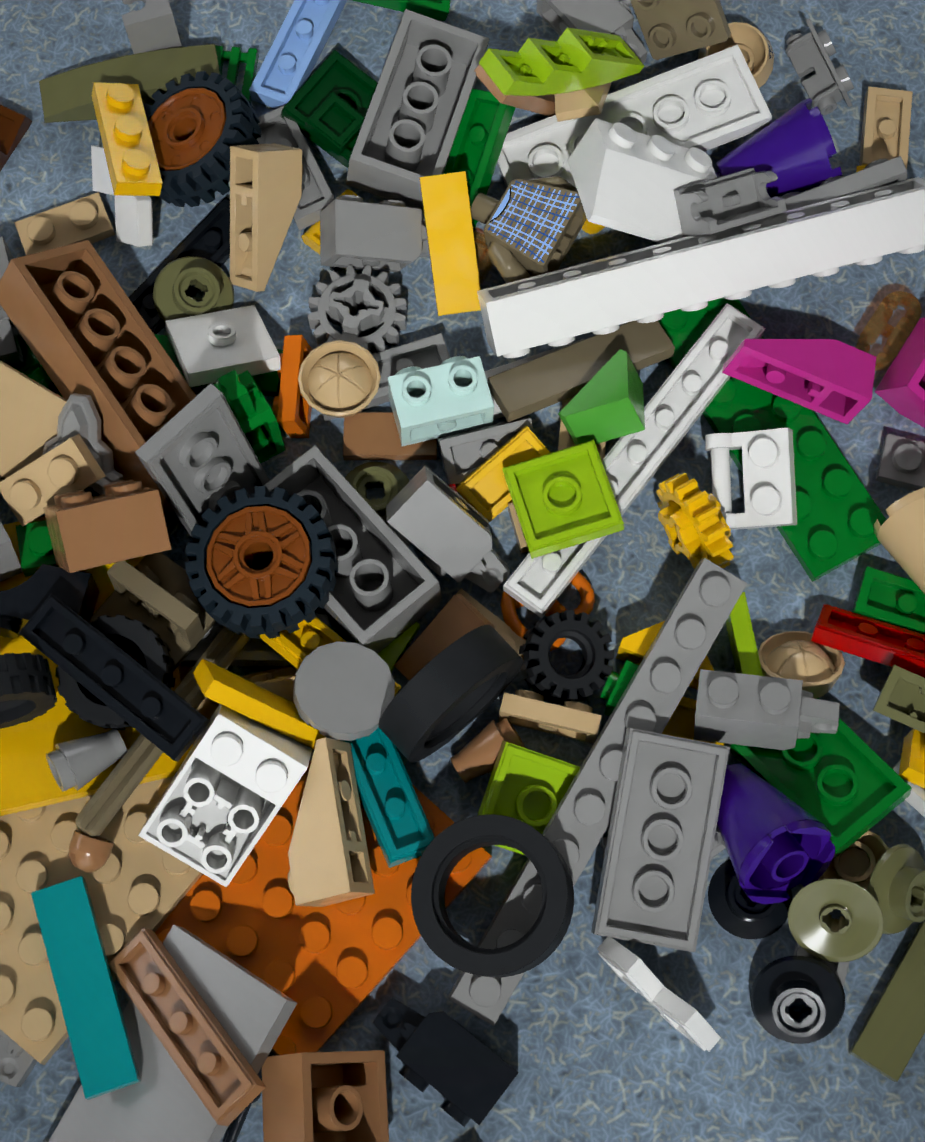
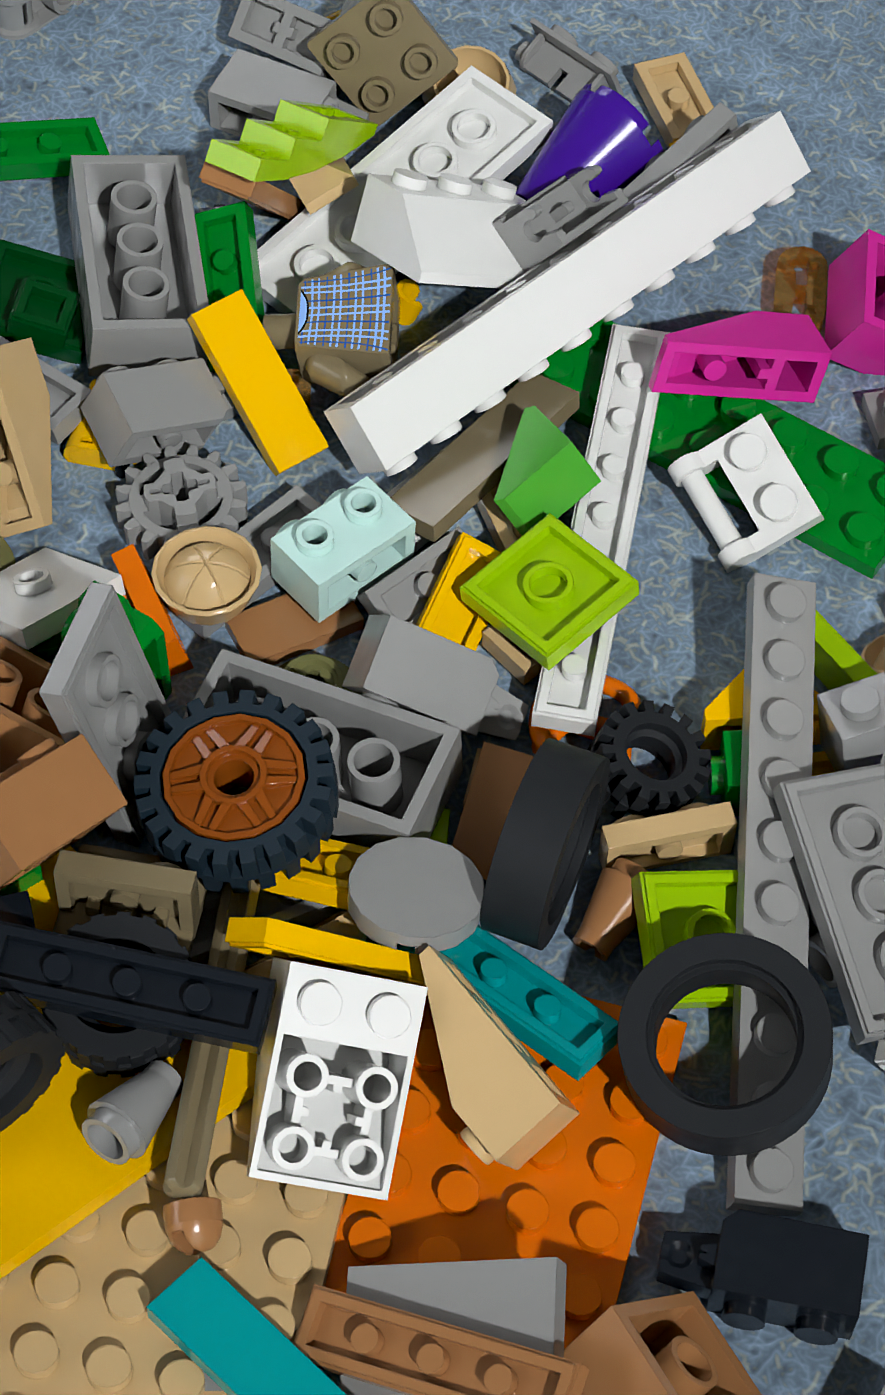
camera: 30 degrees left, 15 degrees down
yellow gear [656,473,734,569] -> none

